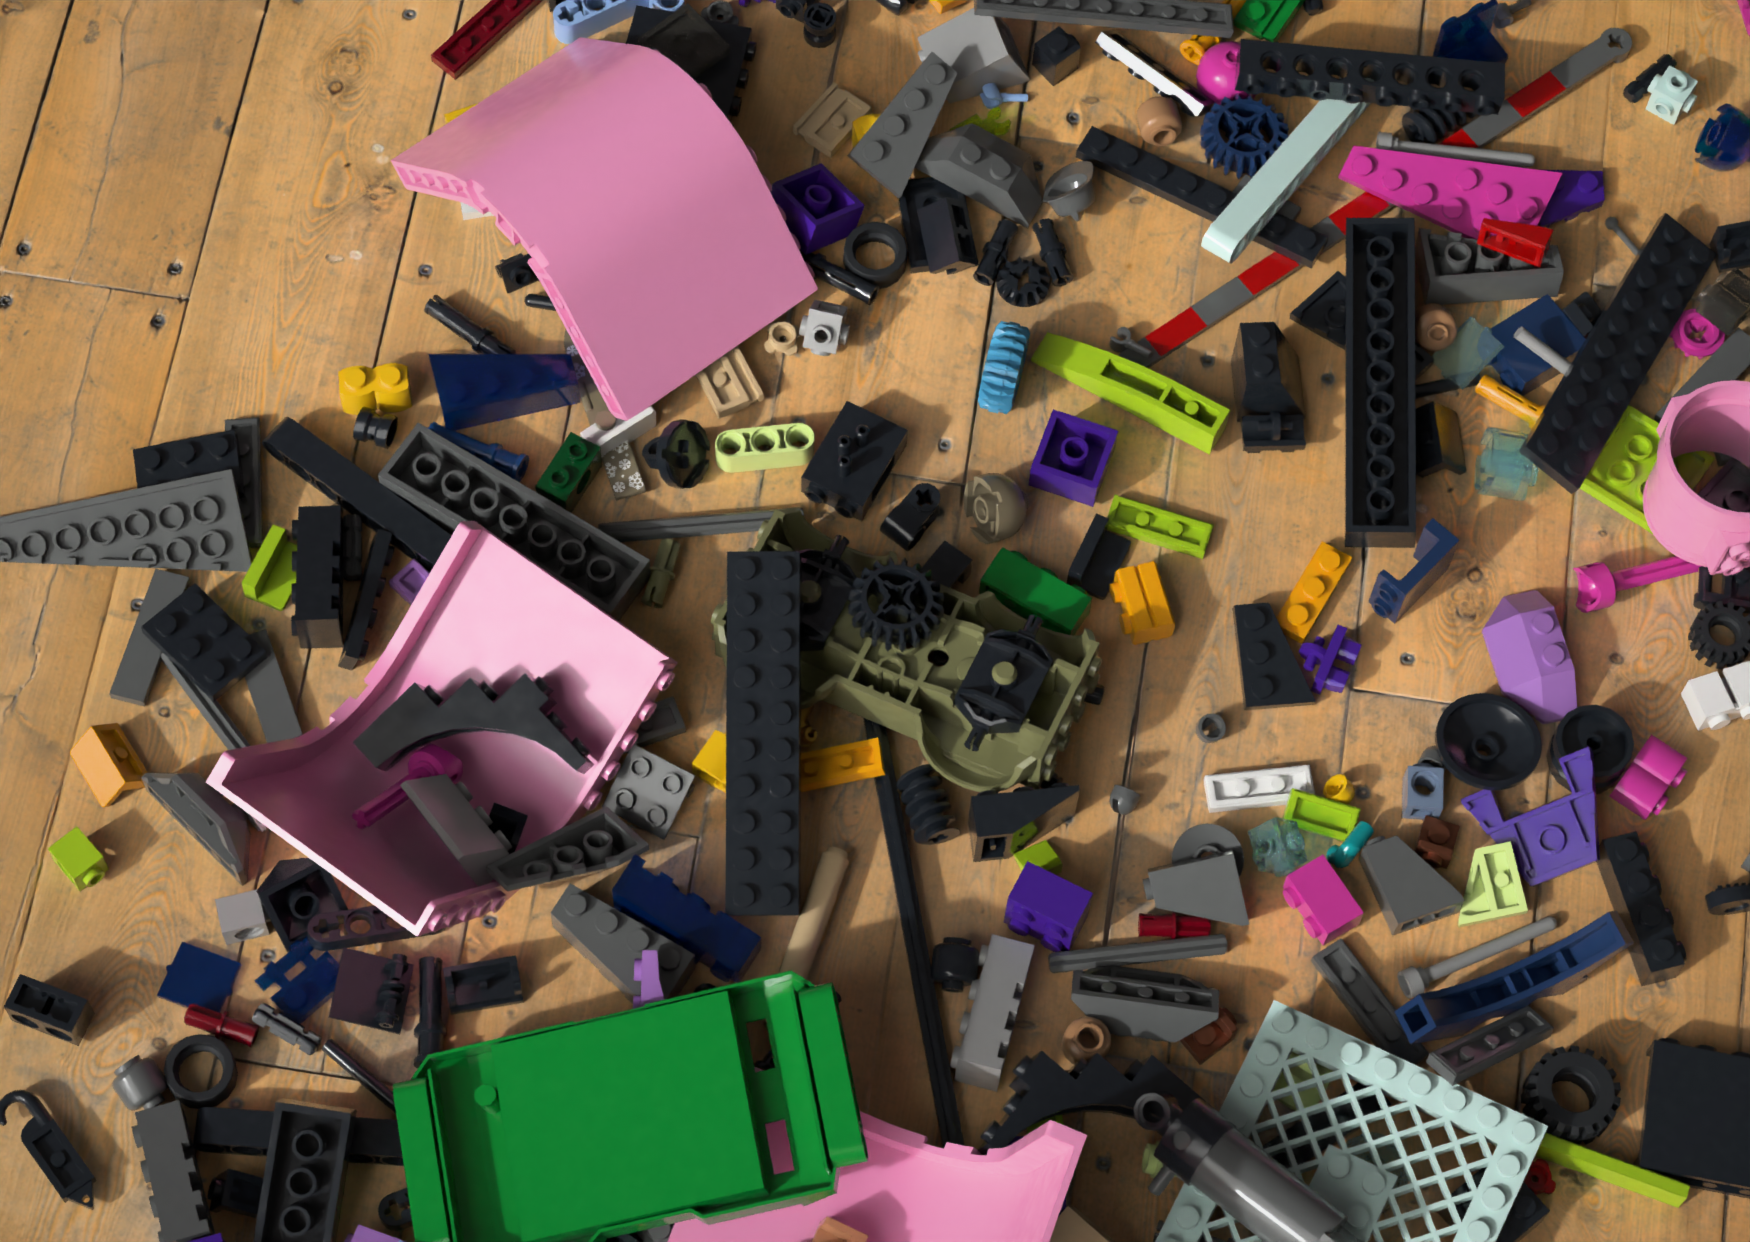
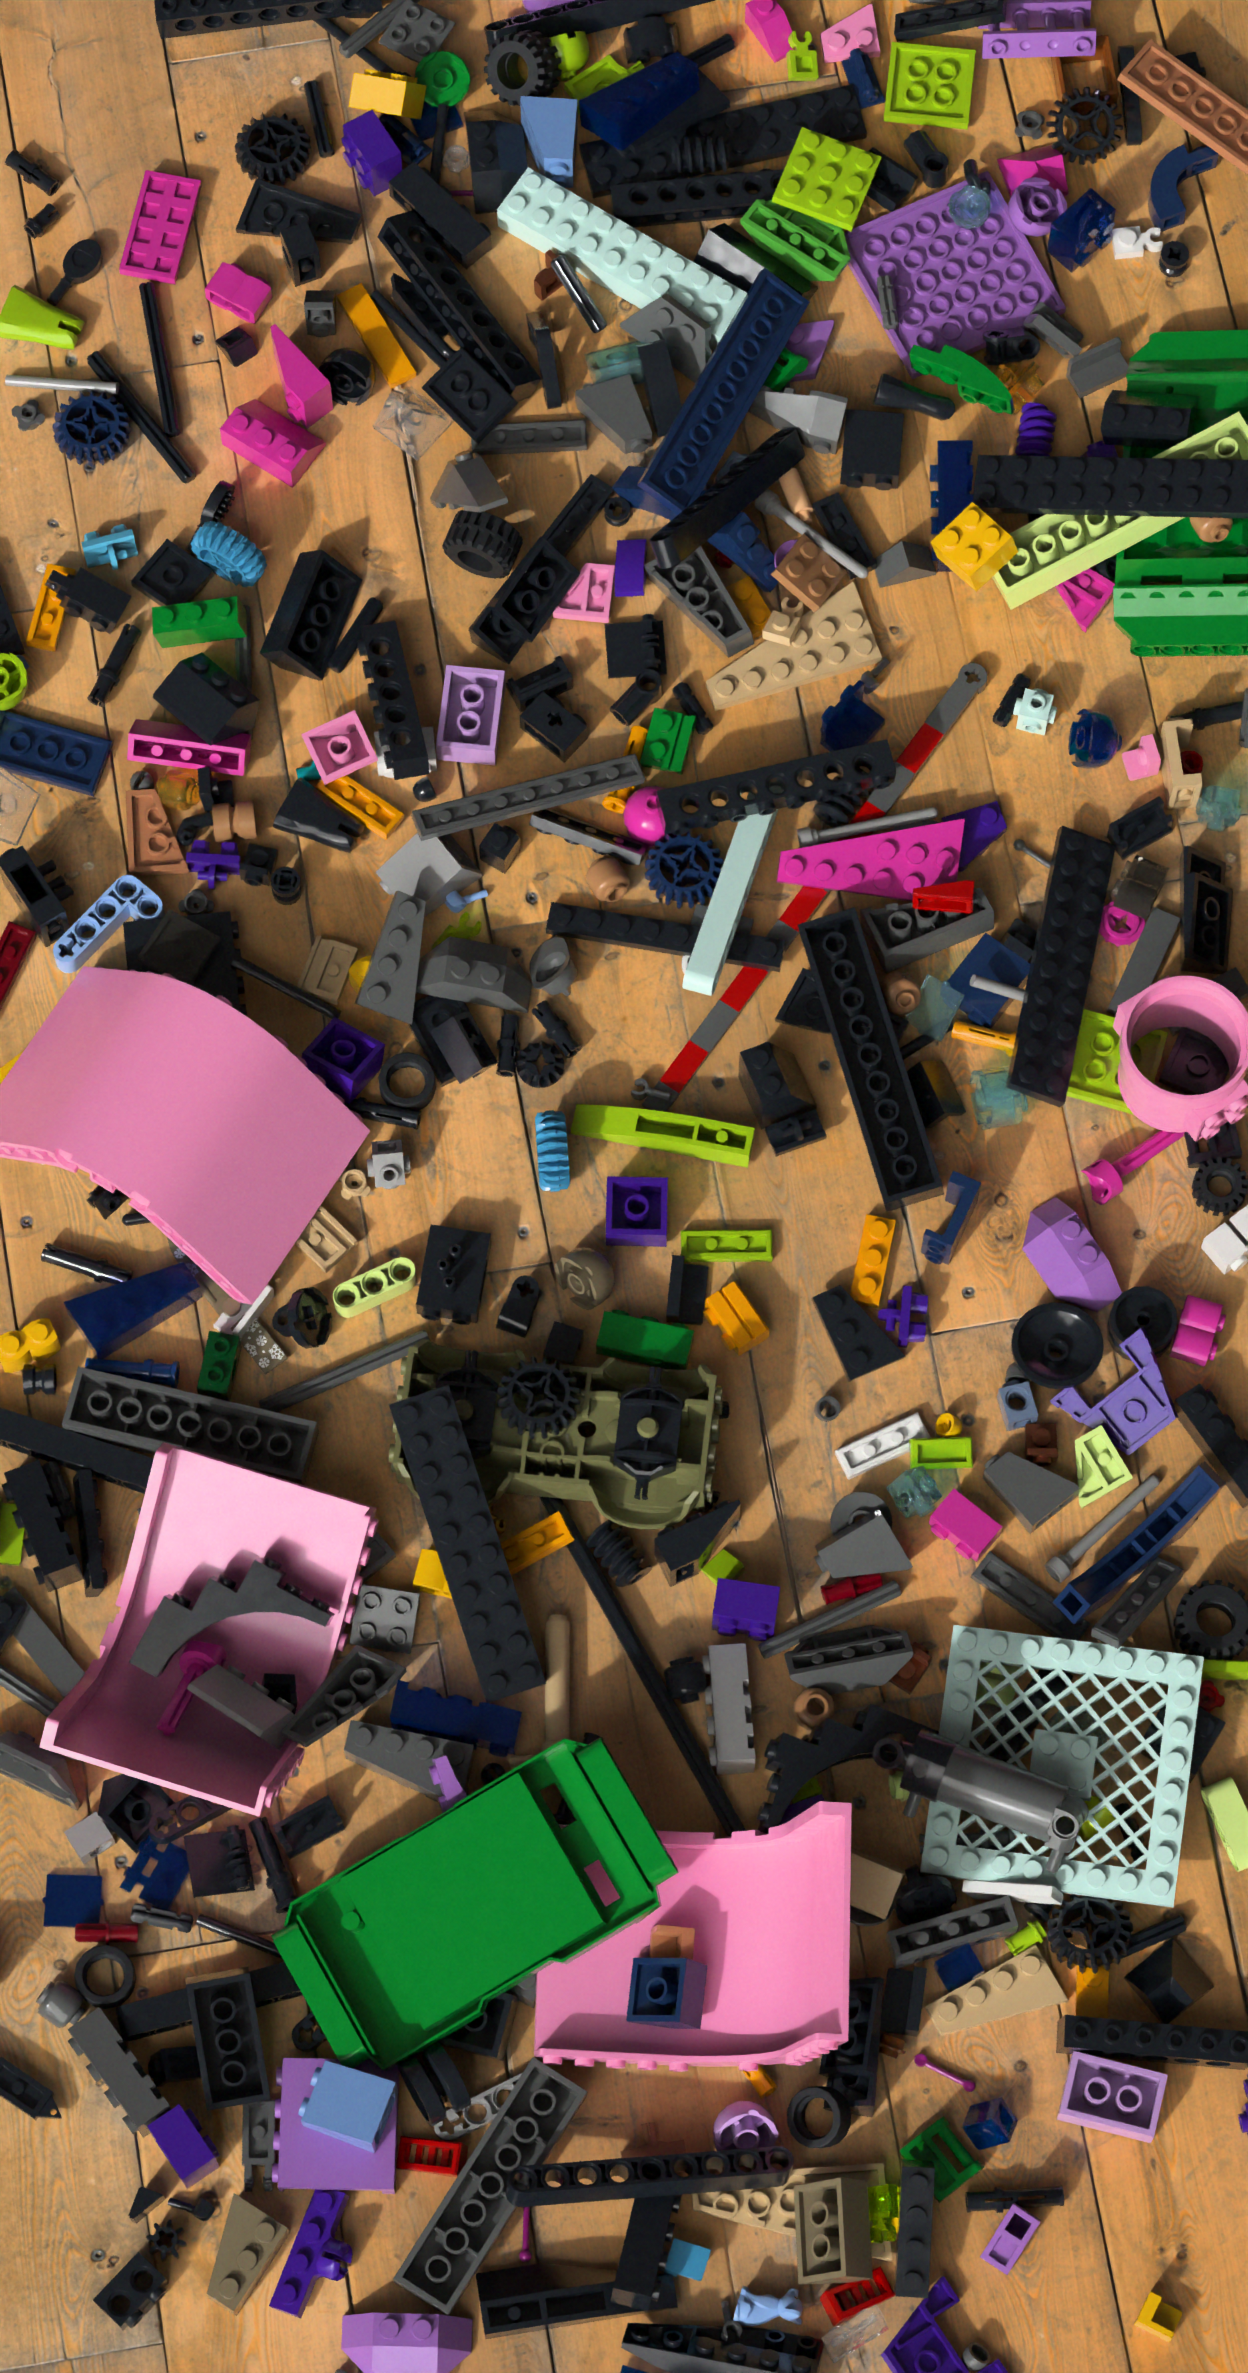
camera: 15 degrees left, 5 degrees up
medium lavender tile [389,559,430,605] -> none
olive axle [641,538,681,608] -> none
dark grey hinge [1109,785,1141,815] -> none
teal arm [1326,821,1374,868] -> none
none -> black bar [230,955,342,1019]

